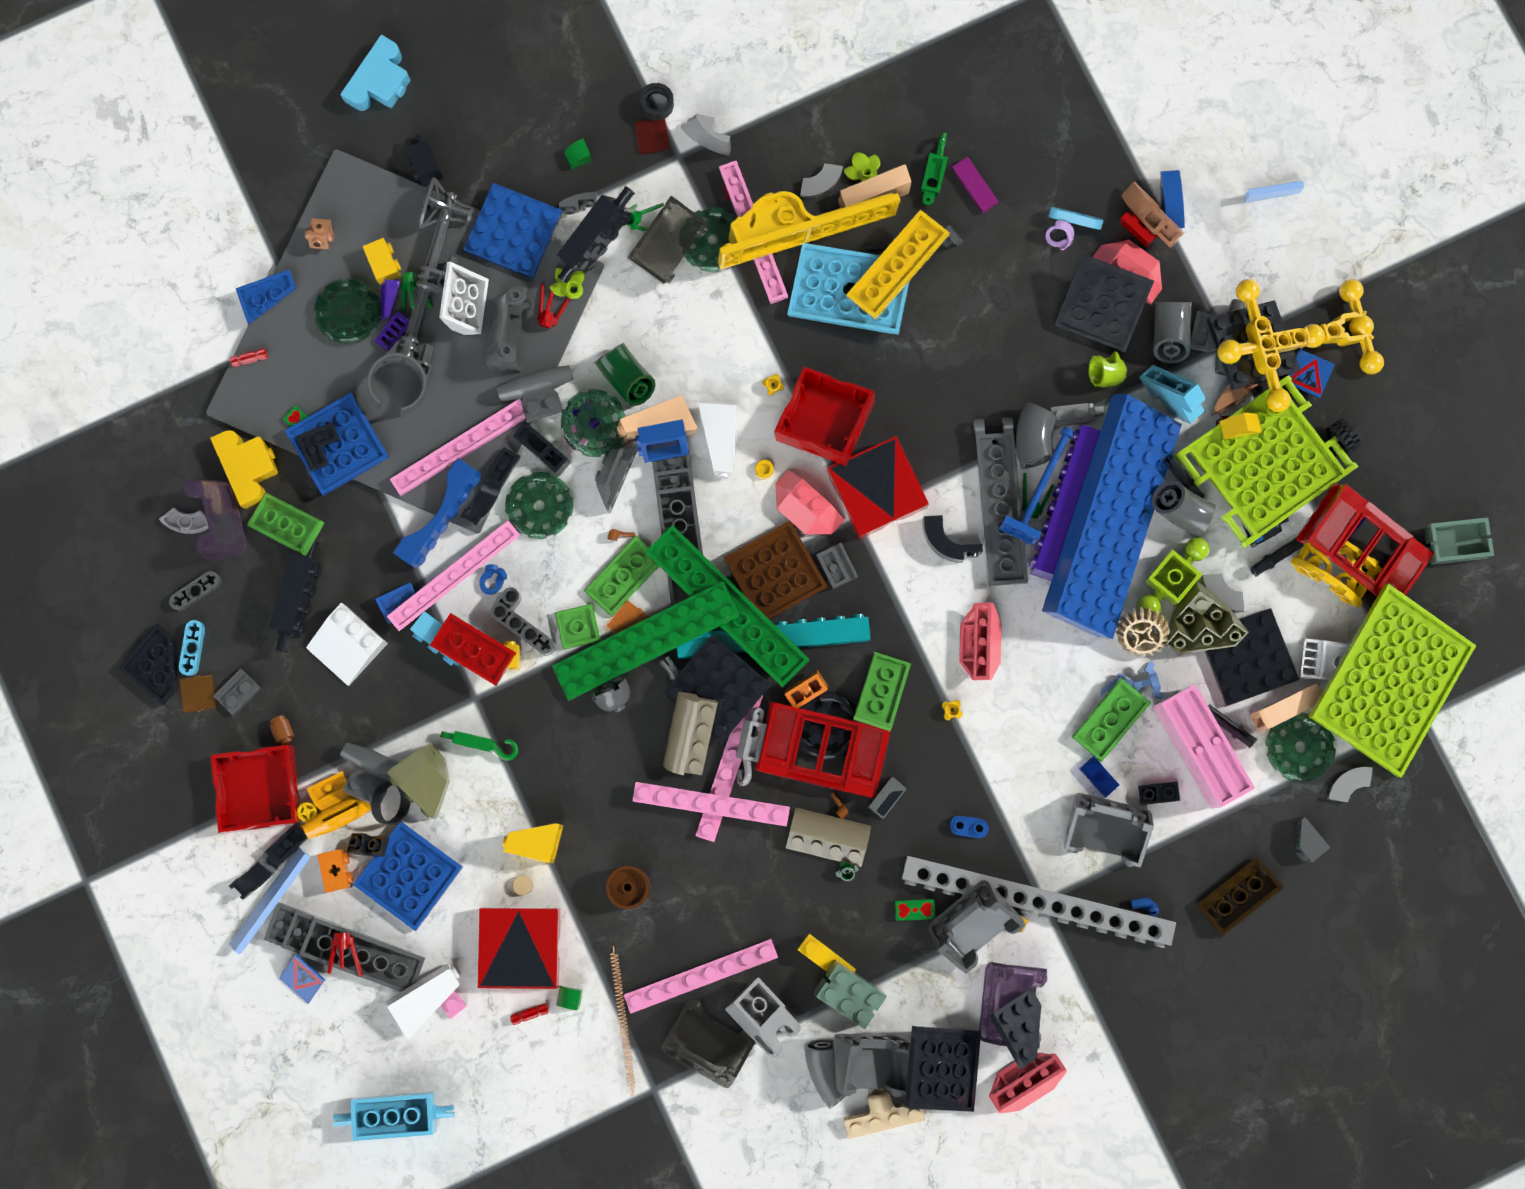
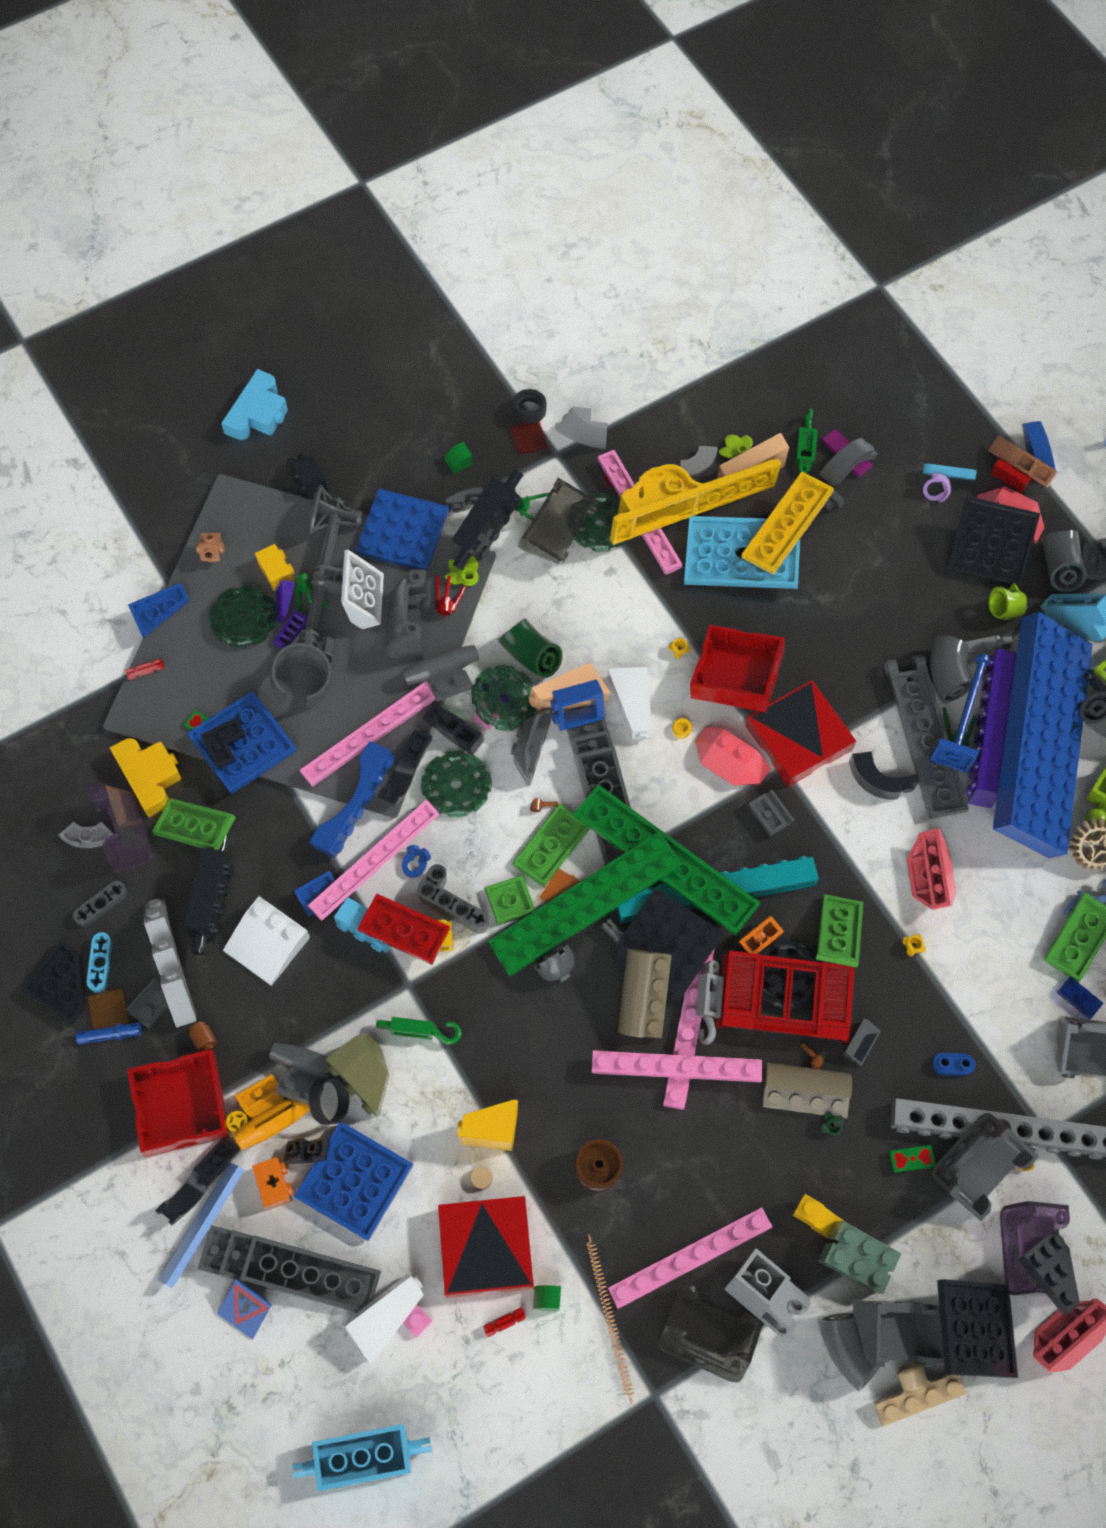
camera: 10 degrees left, 15 degrees down
red plant [327,933,363,977] -> none
reddish brown plate [723,521,827,620] -> none
none -> blue pin [76,1022,142,1045]
none -> light grey arch [143,898,197,1028]
none -> dark grey arch [819,438,878,486]

